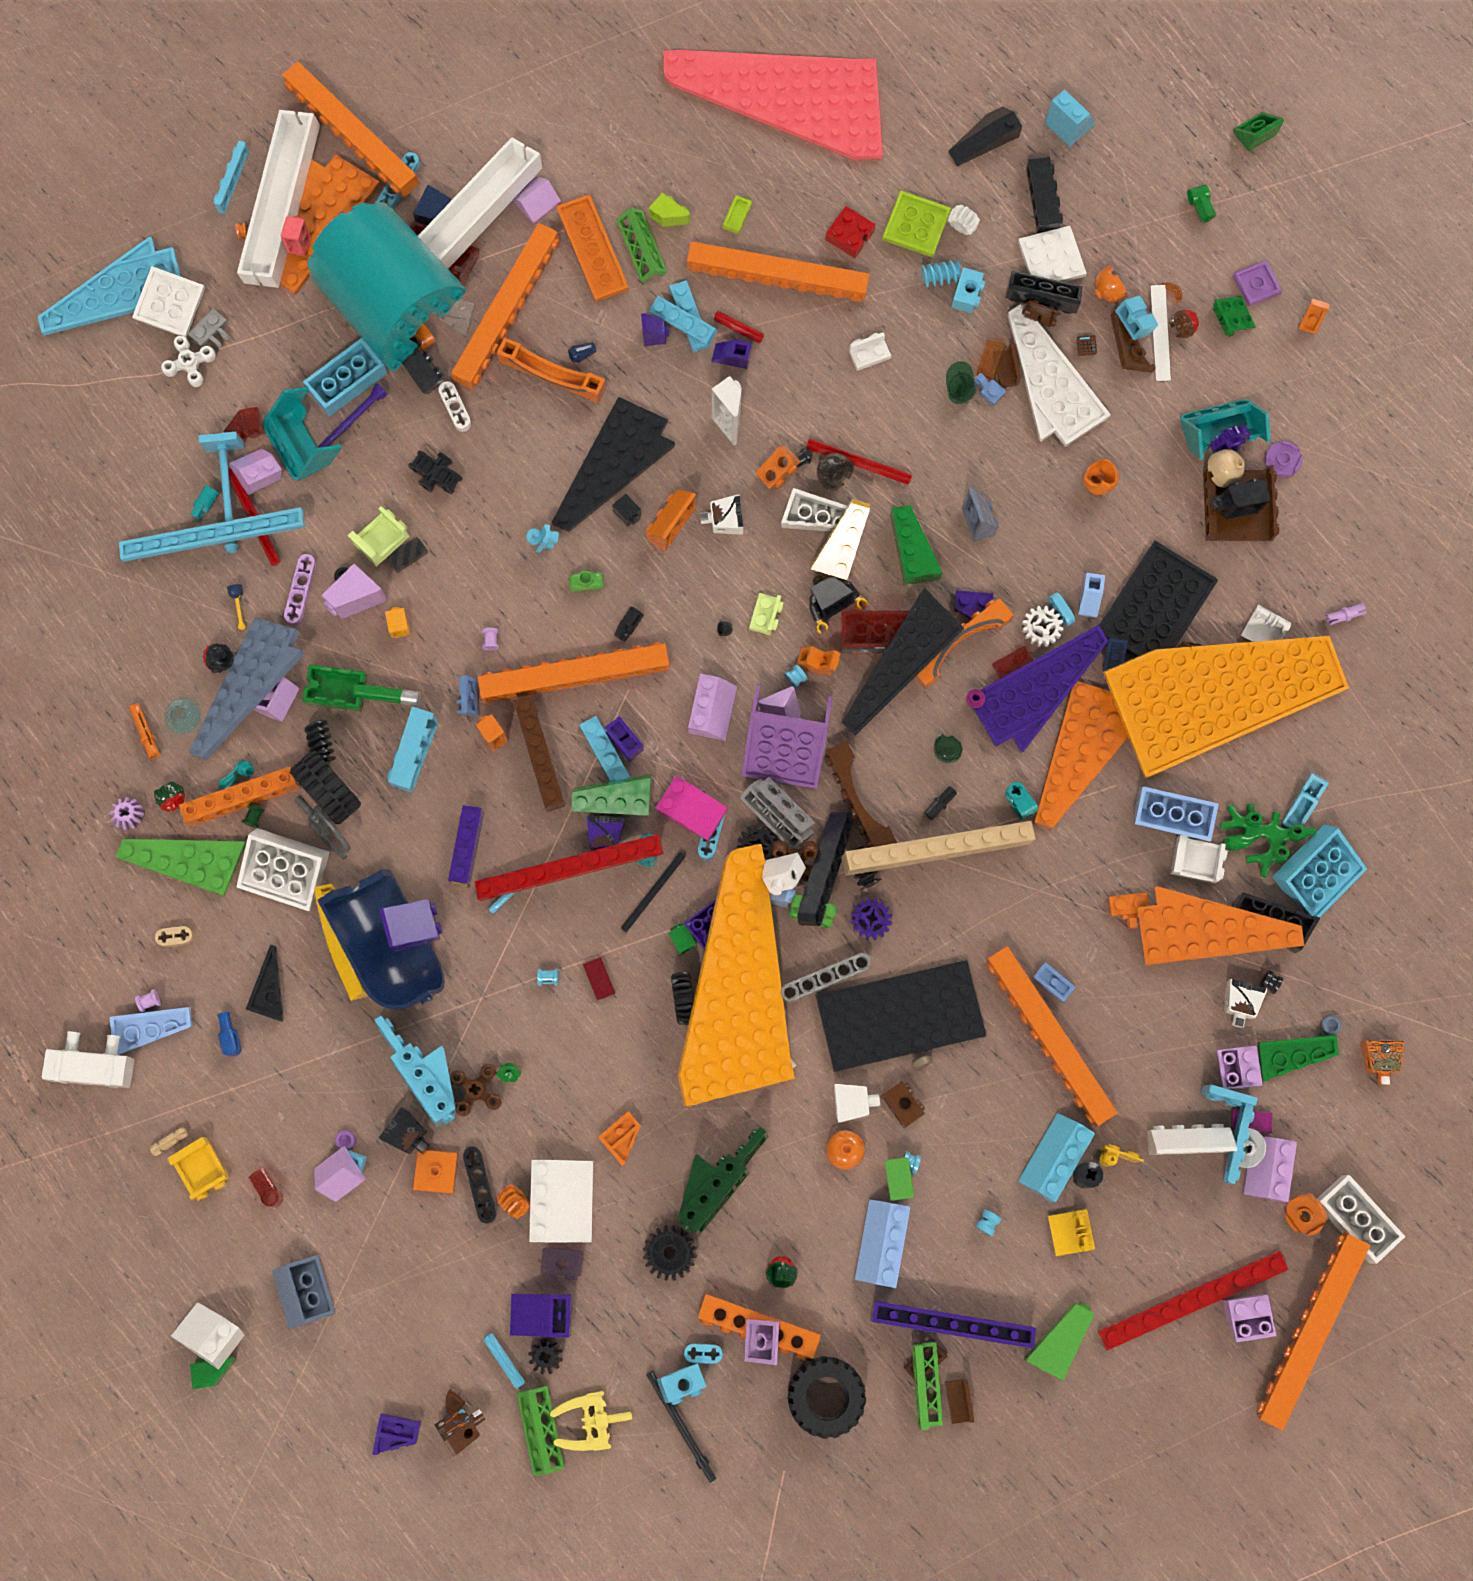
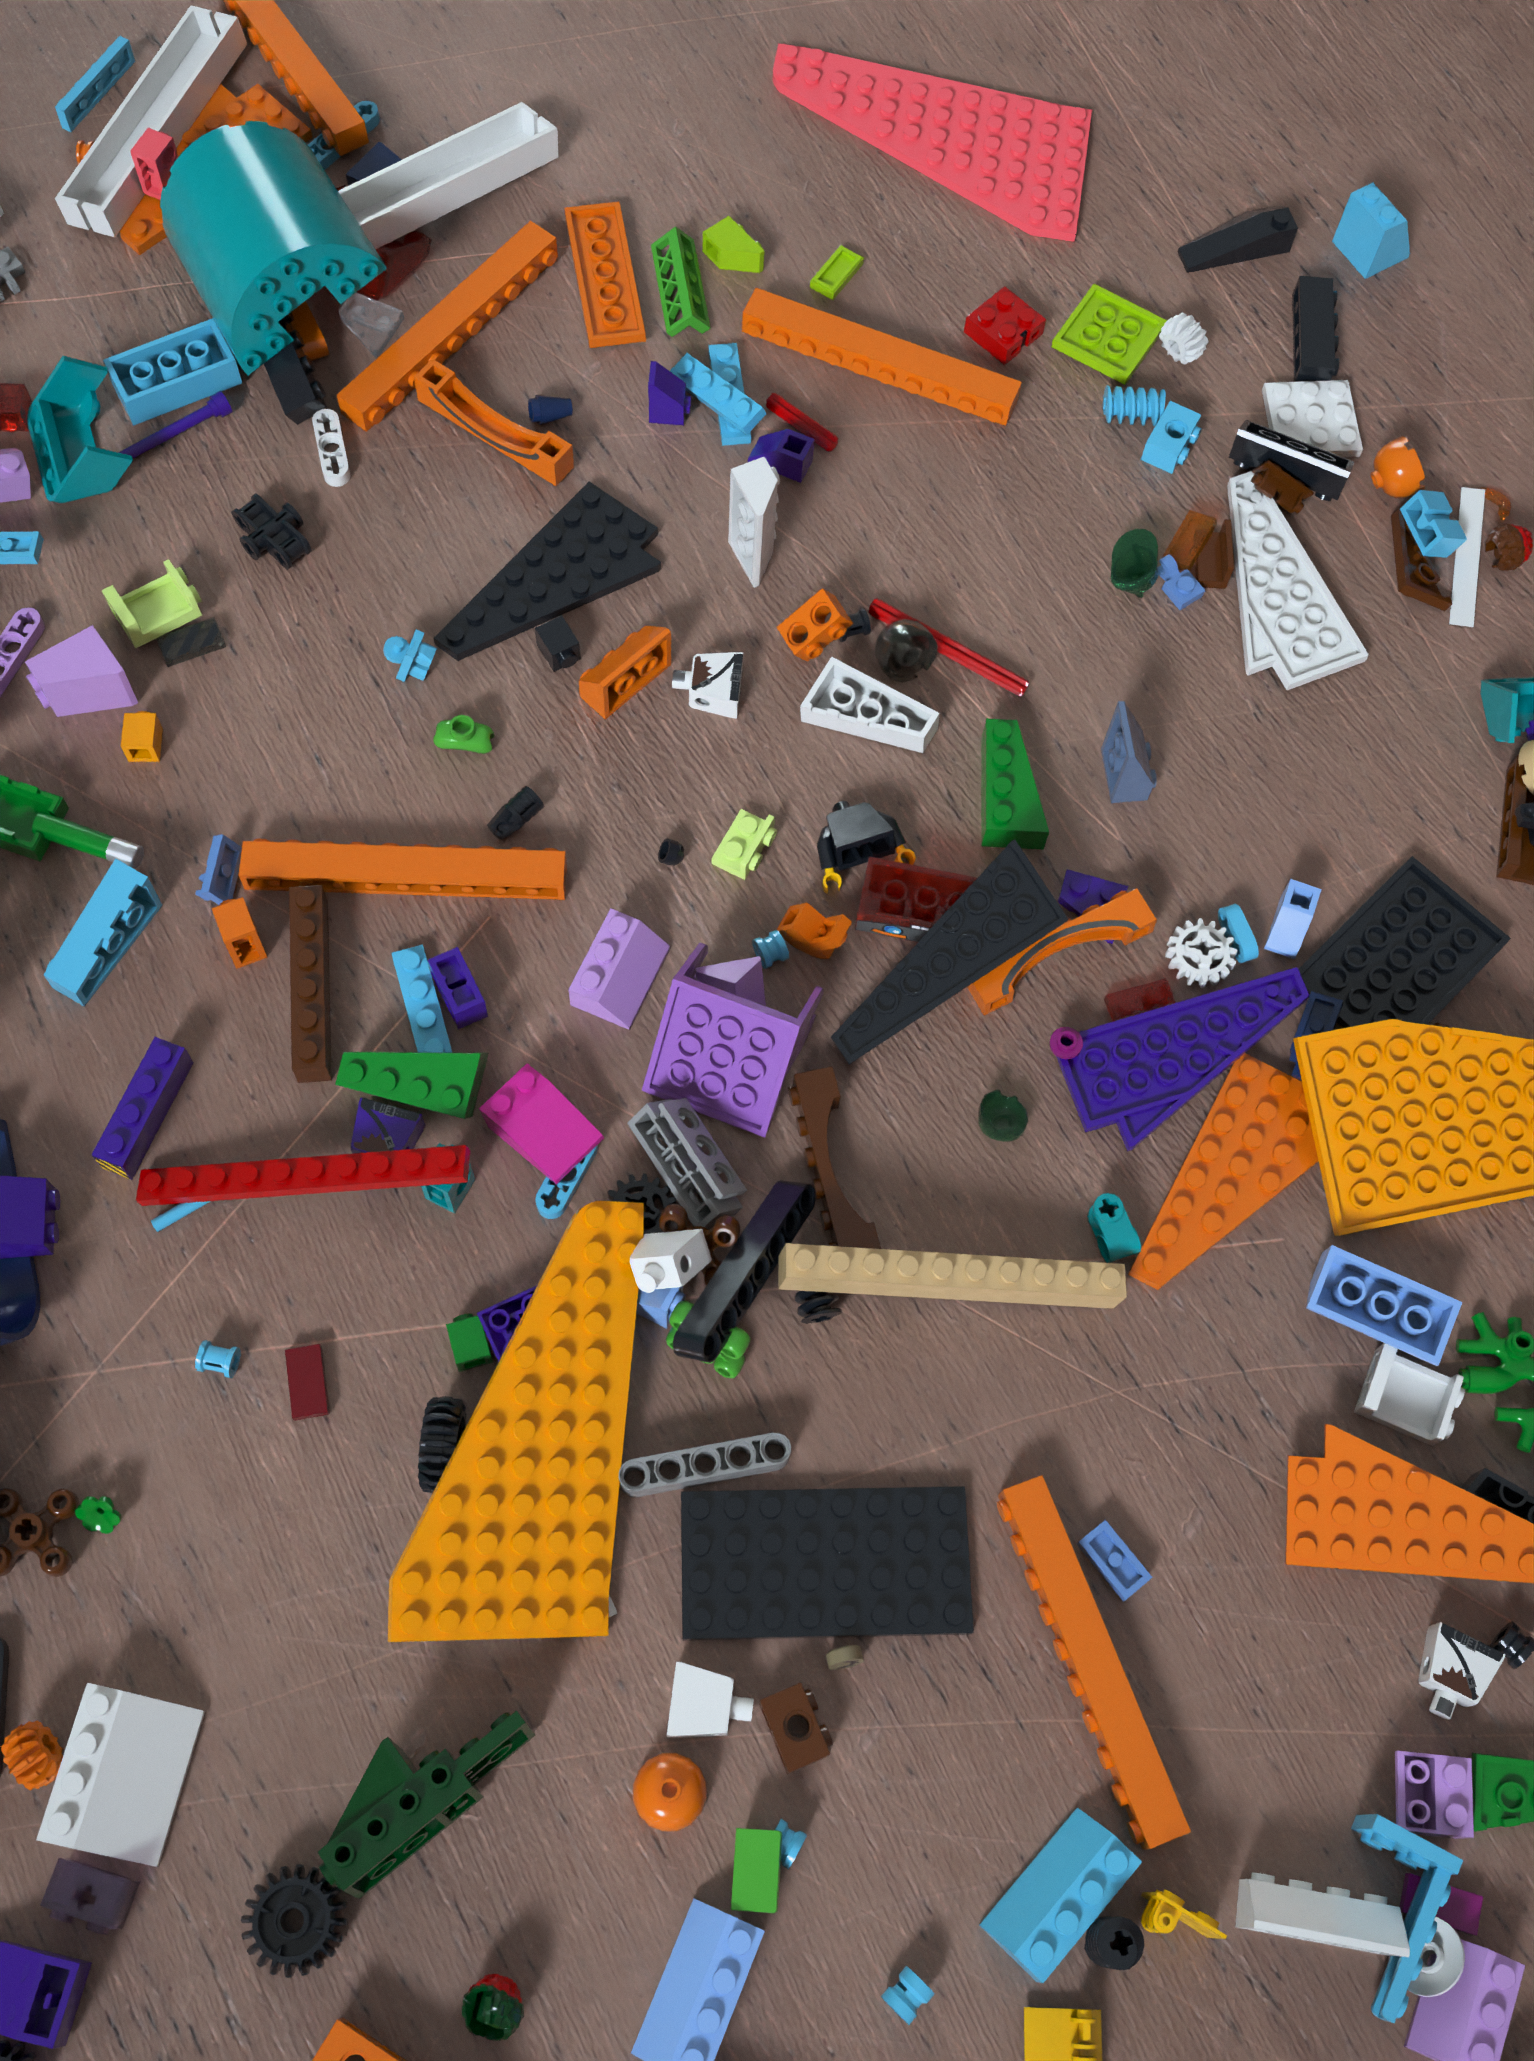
camera: 10 degrees right, 10 degrees down
lavender bush [482,628,499,651] -> none
lavender slope [512,177,561,224] -> none
orange wing [597,1111,641,1167] -> none
black piece [621,852,686,933] -> none
wedge [811,499,870,580] -> none
white bracket [849,333,891,371] -> none
dark purple gear [850,898,893,941] -> none
black axle [924,786,957,820] -> none
reddish brown tile [1076,335,1097,356] -> none
orange piece [1082,459,1119,496] -> none
orange hinge [1108,893,1149,929] -> none

